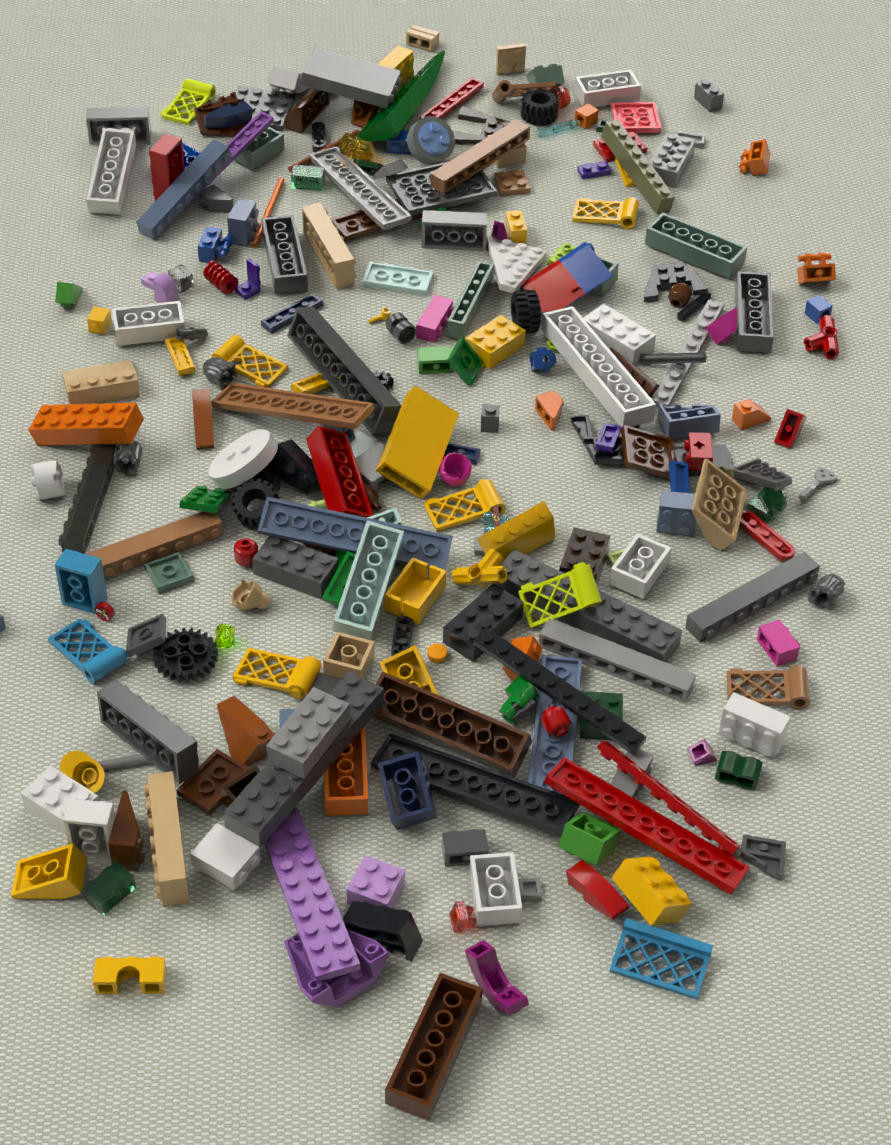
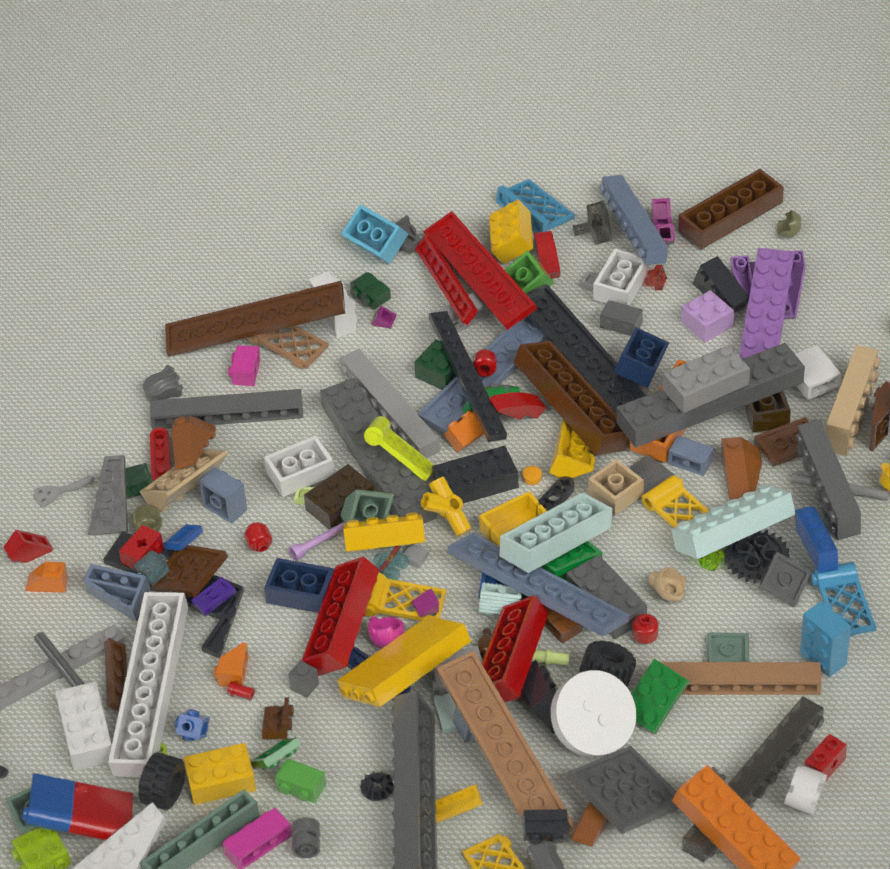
camera: 145 degrees left, 0 degrees up
none -> clear light blue brick [134,550,170,586]
none -> reddish brown plate [165,281,346,357]
none -> dark orange wedge [172,416,217,470]
none -> red pin [227,681,255,701]
none -> red head [244,522,273,552]
none -> reddish brown bracket [262,697,294,739]
none -> dark blue brick [264,558,334,613]
none -> lavender piece [288,522,345,561]
none -> red brick [301,556,380,676]
none -> medium azure brick [341,204,408,264]
none -> sand green slope [341,489,394,523]
none -> magenta slope [412,589,439,617]
none -> red slope [489,392,546,420]
none -> black brick [522,809,569,844]
none -> dark grey plate [567,746,679,834]
none -> clear smoke brick [572,201,612,245]
none -> sand blue brick [599,175,668,265]
none -> light aqua brick [671,484,795,559]
none -> olive hair [777,210,801,238]
none -> blue brick [795,507,838,573]
none -> red brick [804,733,847,782]

